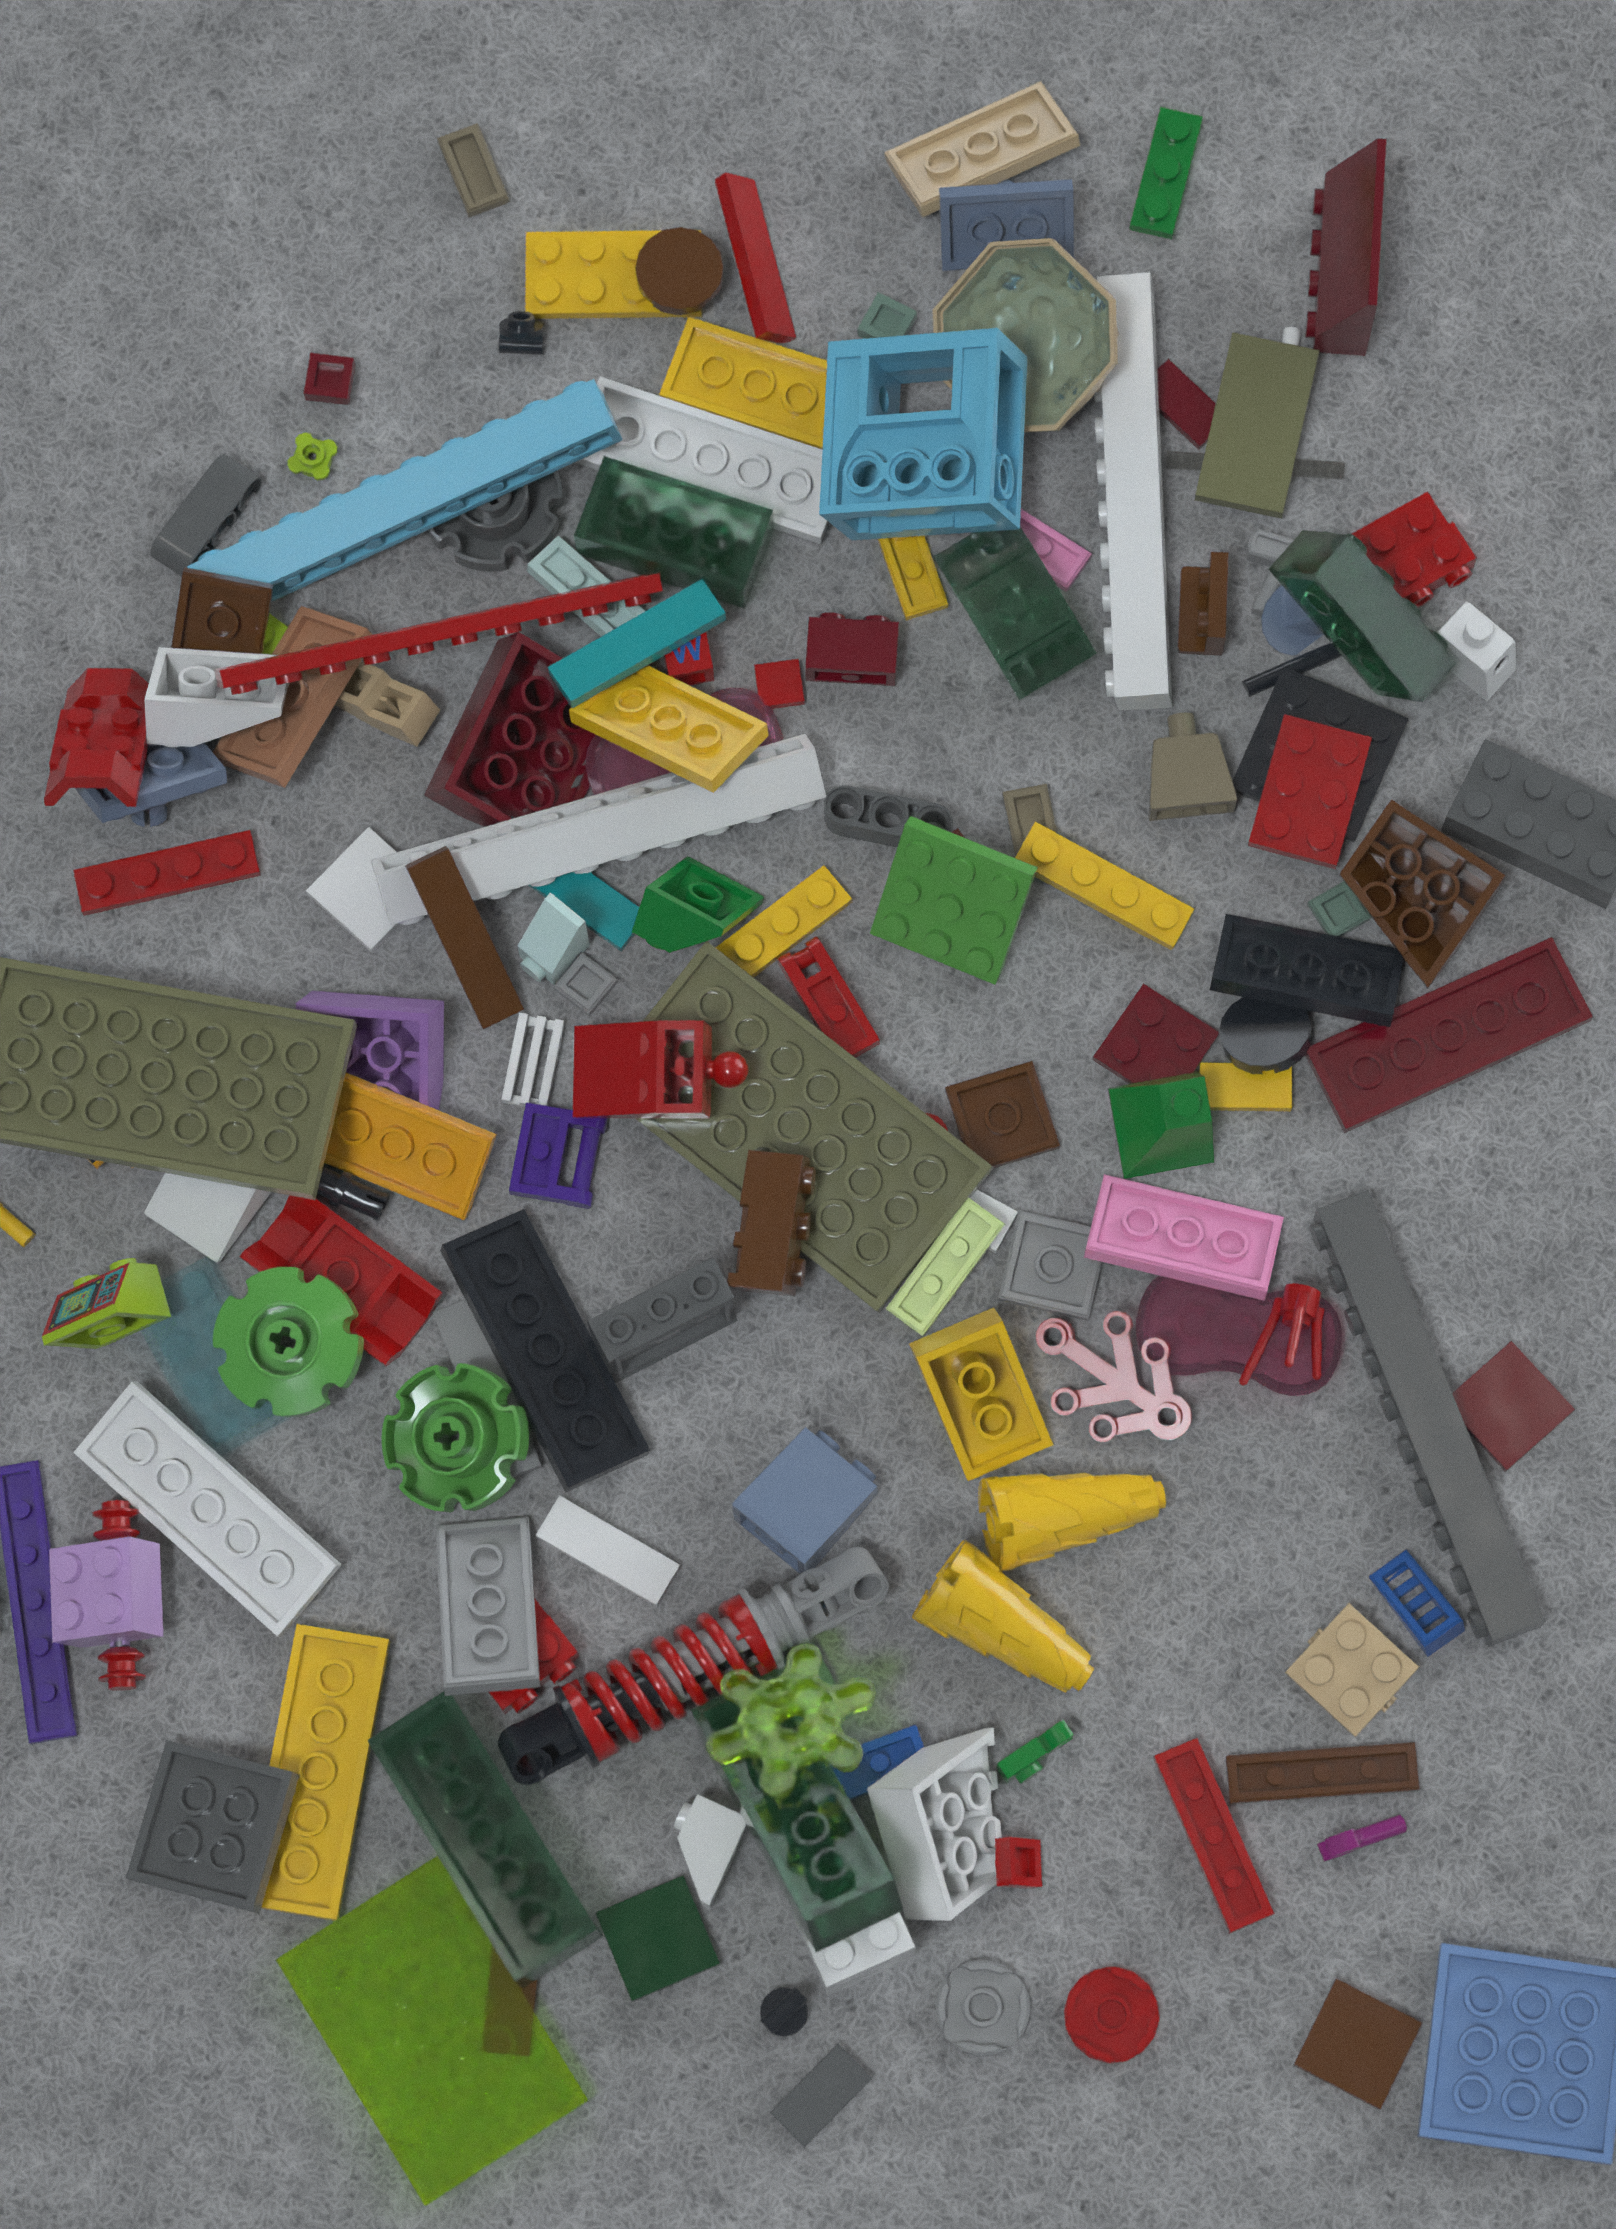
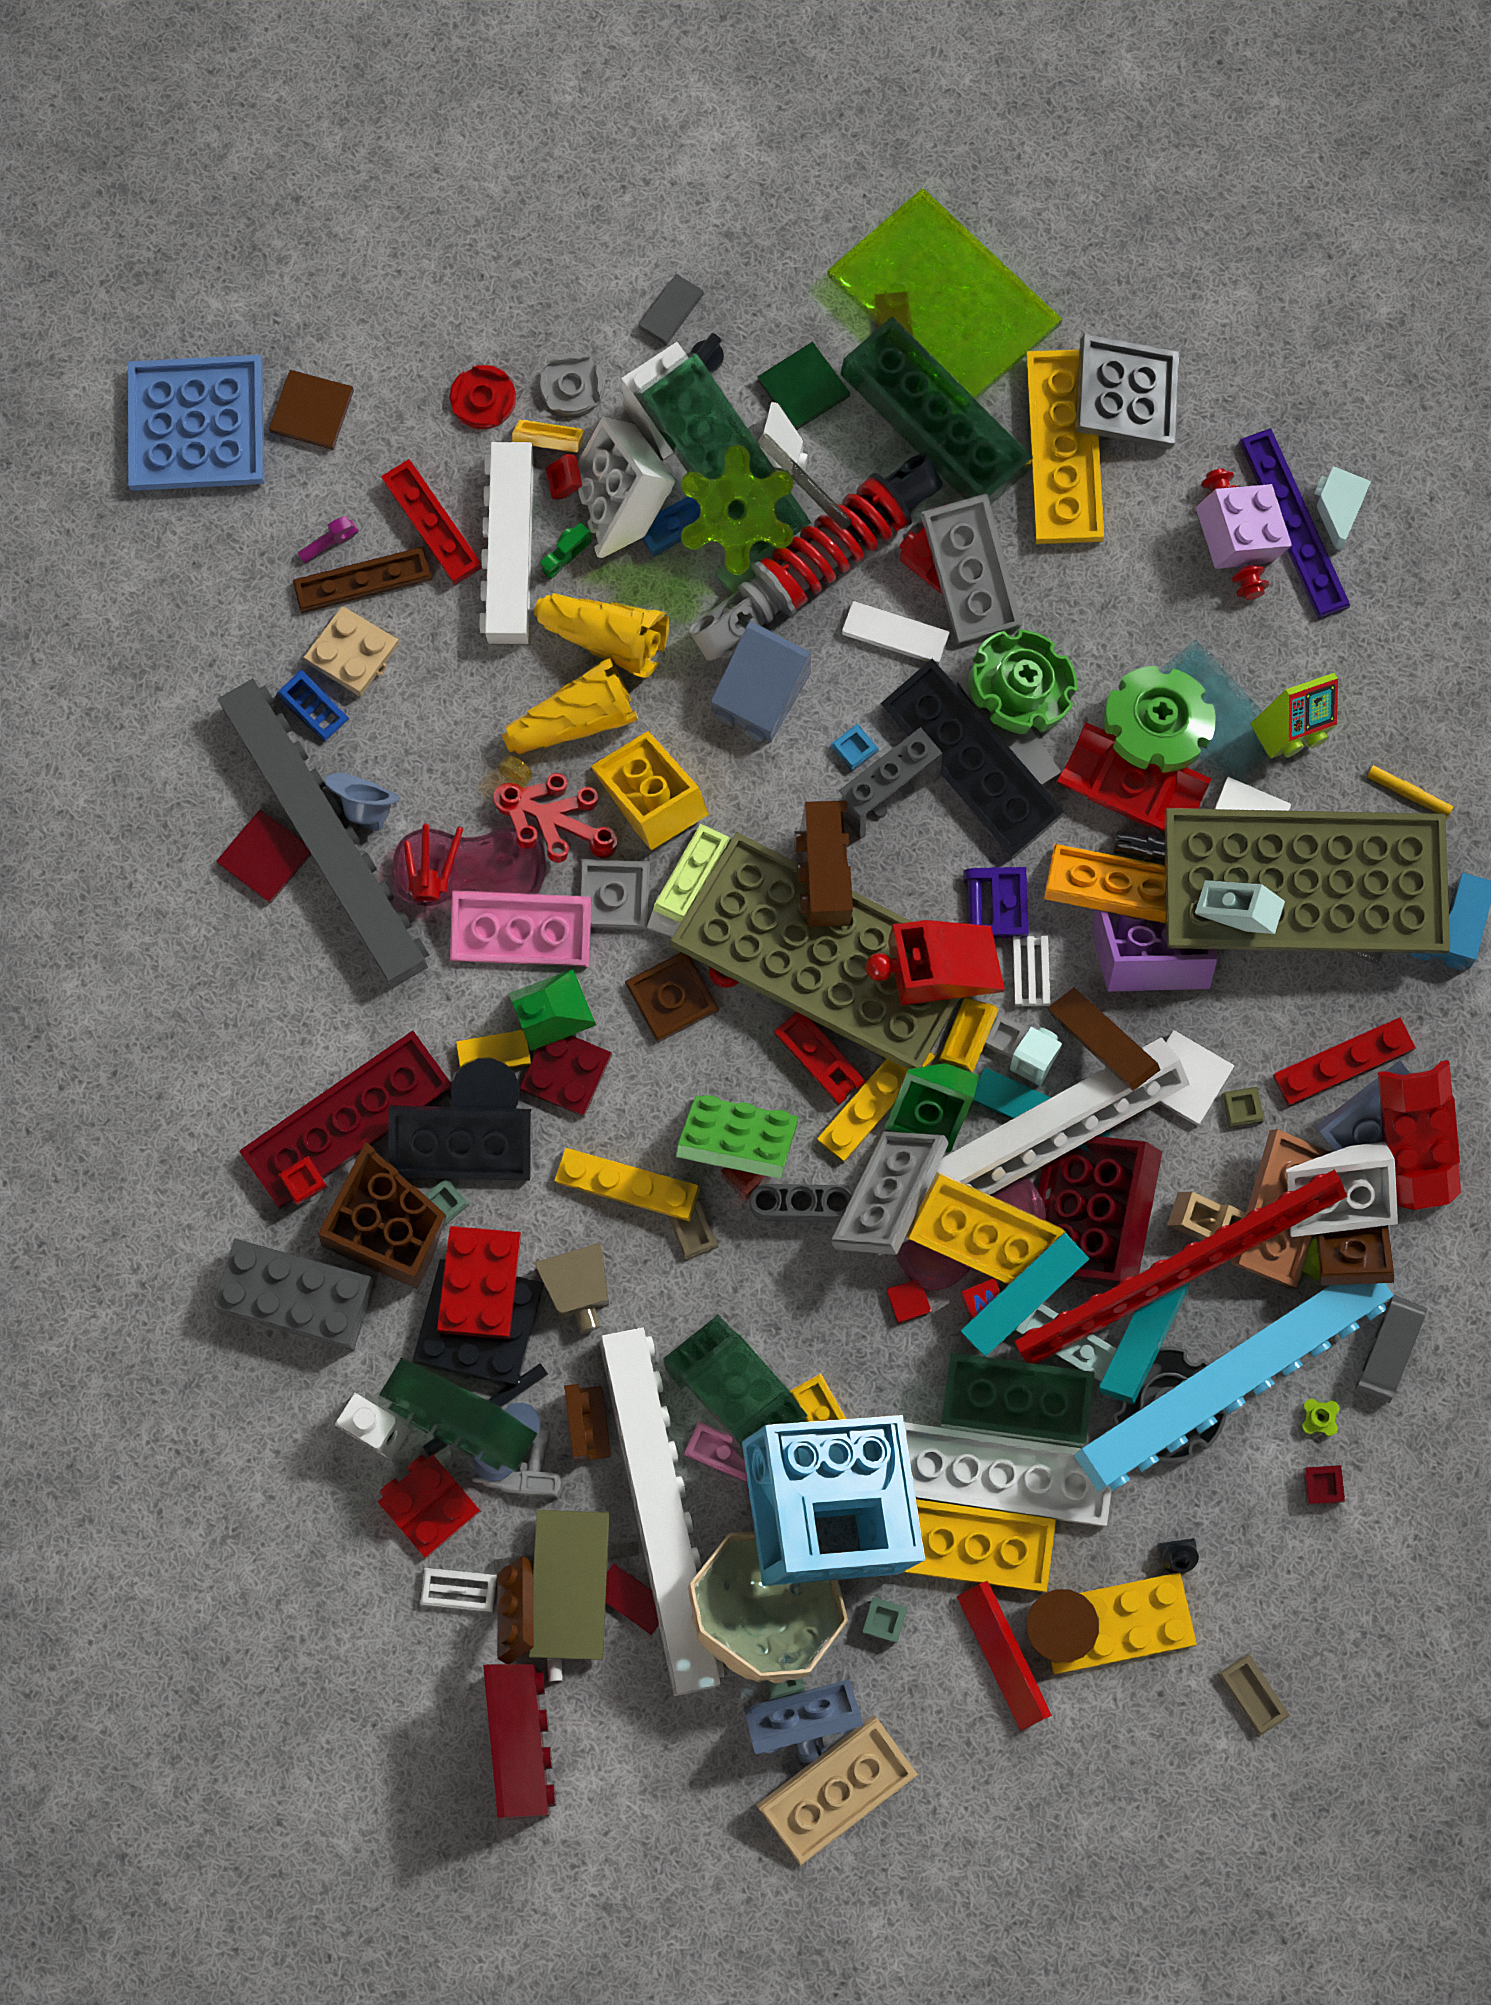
camera: 170 degrees right, 0 degrees up
white plate [73,1381,342,1637] -> none
dark red brick [805,612,899,686] -> none
green plate [1129,107,1203,240] -> none
none -> red tile [278,1156,328,1206]
none -> sand blue piece [324,773,400,831]
none -> white tile [420,1568,497,1612]
none -> white brick [480,442,534,644]
none -> clear yellow tile [497,756,533,787]
none -> reddish brown plate [497,1556,534,1664]
none -> yellow tile [512,419,584,453]
none -> clear smoke bar [758,434,852,529]
none -> light grey tile [830,1131,949,1255]
none -> dark azure tile [831,723,879,772]
none -> yellow tile [939,997,999,1073]
none -> teal tile [1099,1282,1190,1404]
none -> light aqua slope [1195,880,1285,934]
none -> olive tile [1222,1086,1264,1128]

